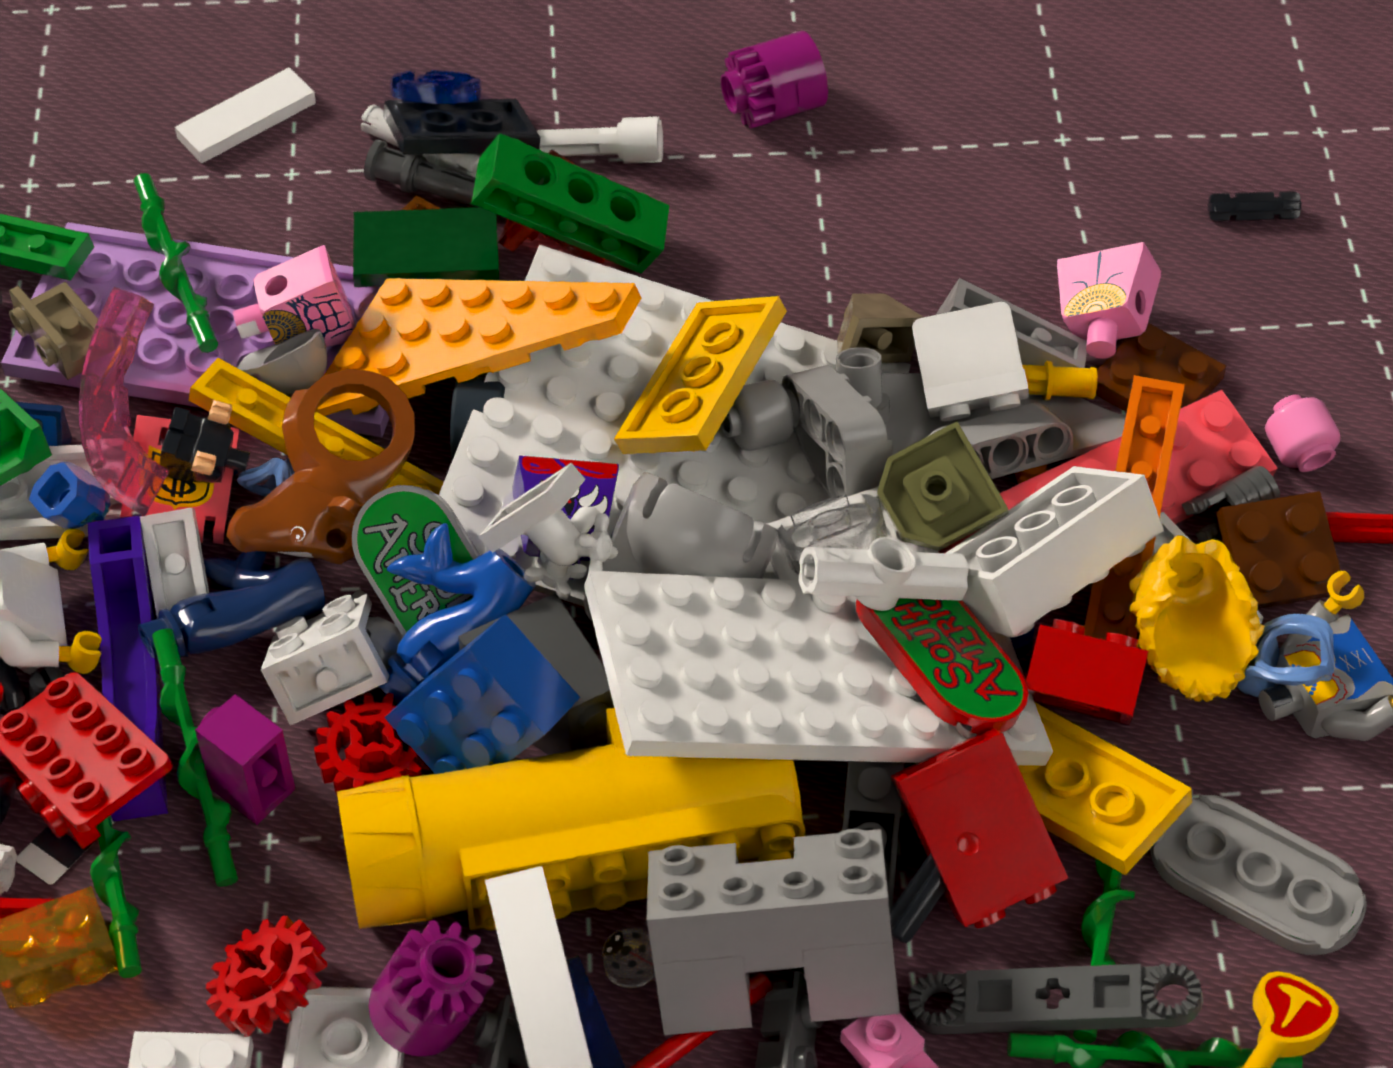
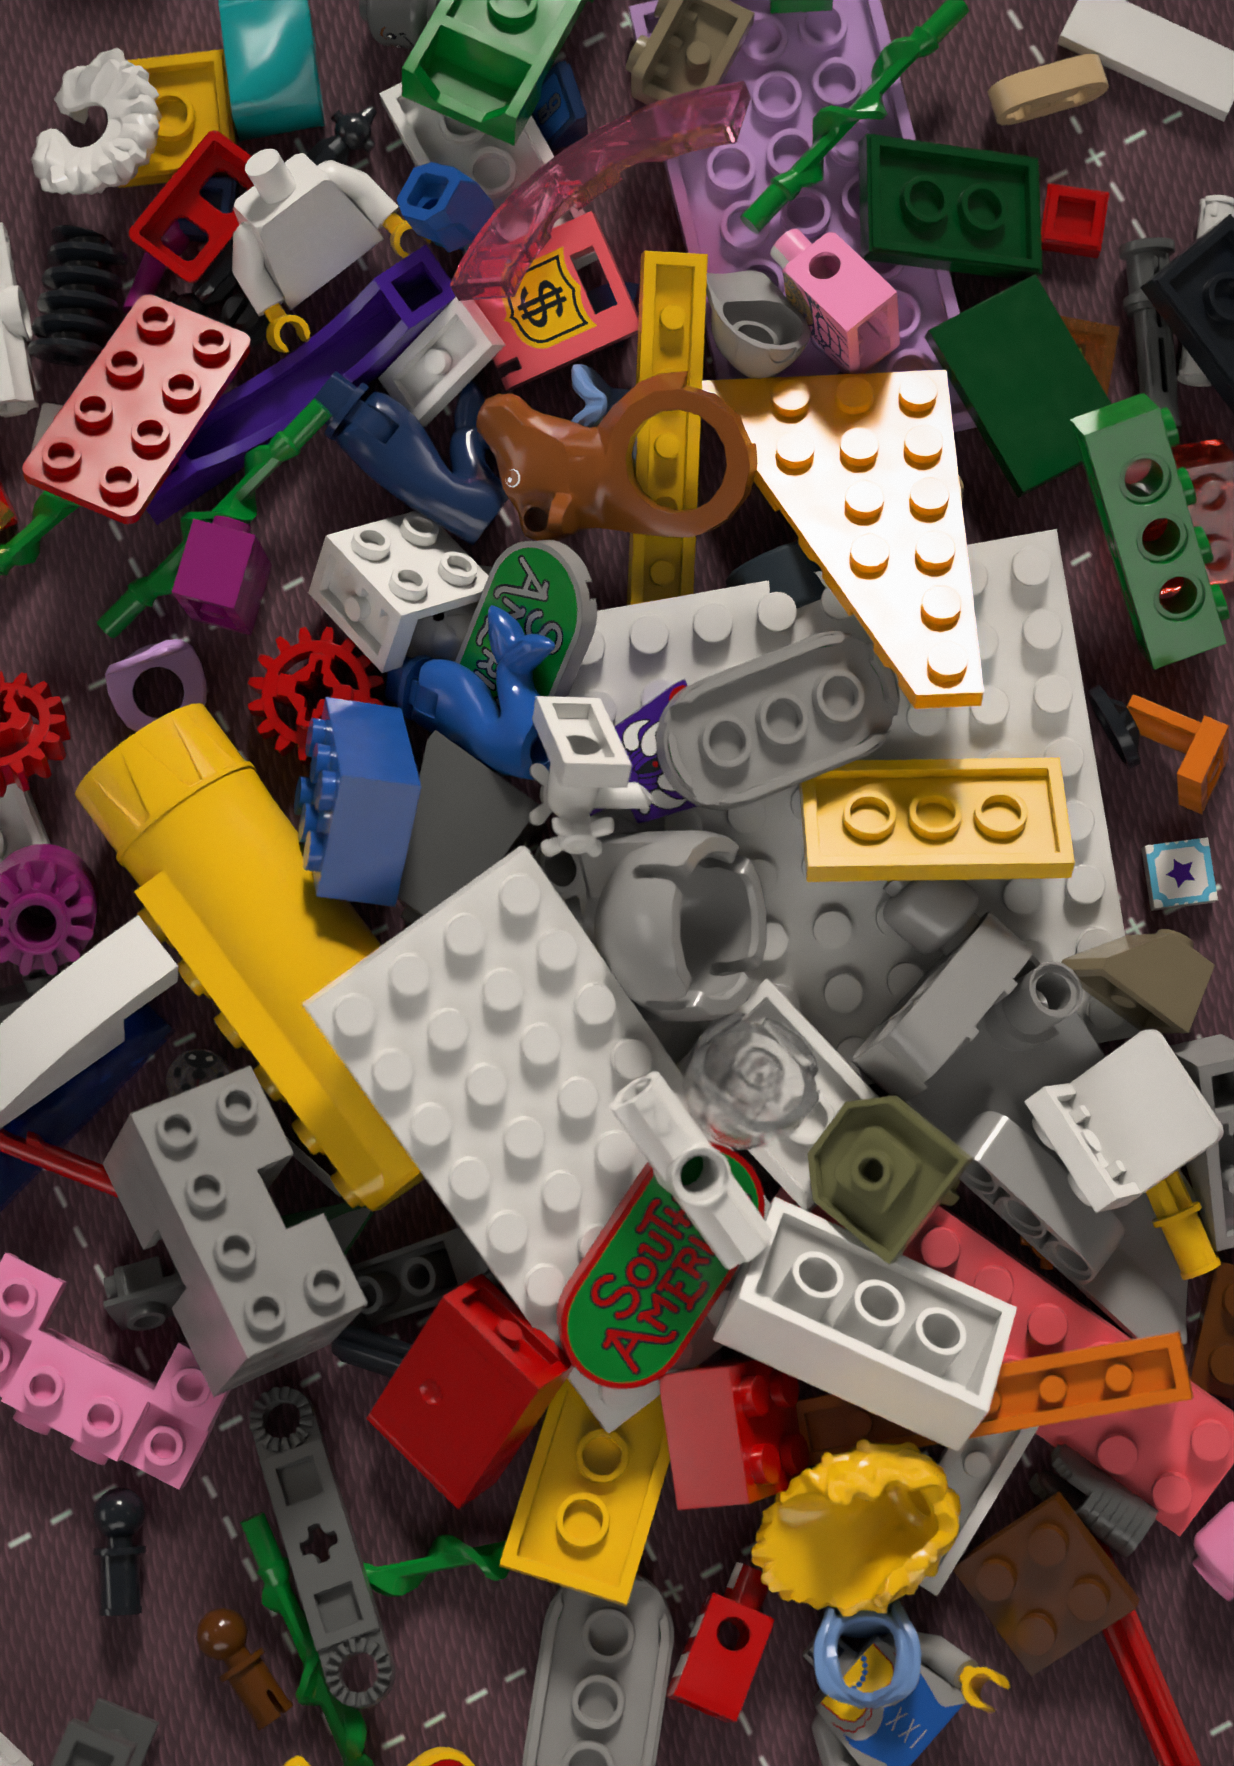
camera: 70 degrees right, 30 degrees up
black piece [159,400,251,483] -> none
none -> lavender piece [105,639,207,732]
none -> light grey tile [656,631,900,810]
none -> red torso [666,1562,774,1723]
none -> dark green tile [858,133,1043,281]
none -> tan beam [988,54,1109,125]
none -> red tile [1041,183,1110,258]
none -> orange piece [1087,685,1229,814]
none -> tile [1141,837,1218,911]

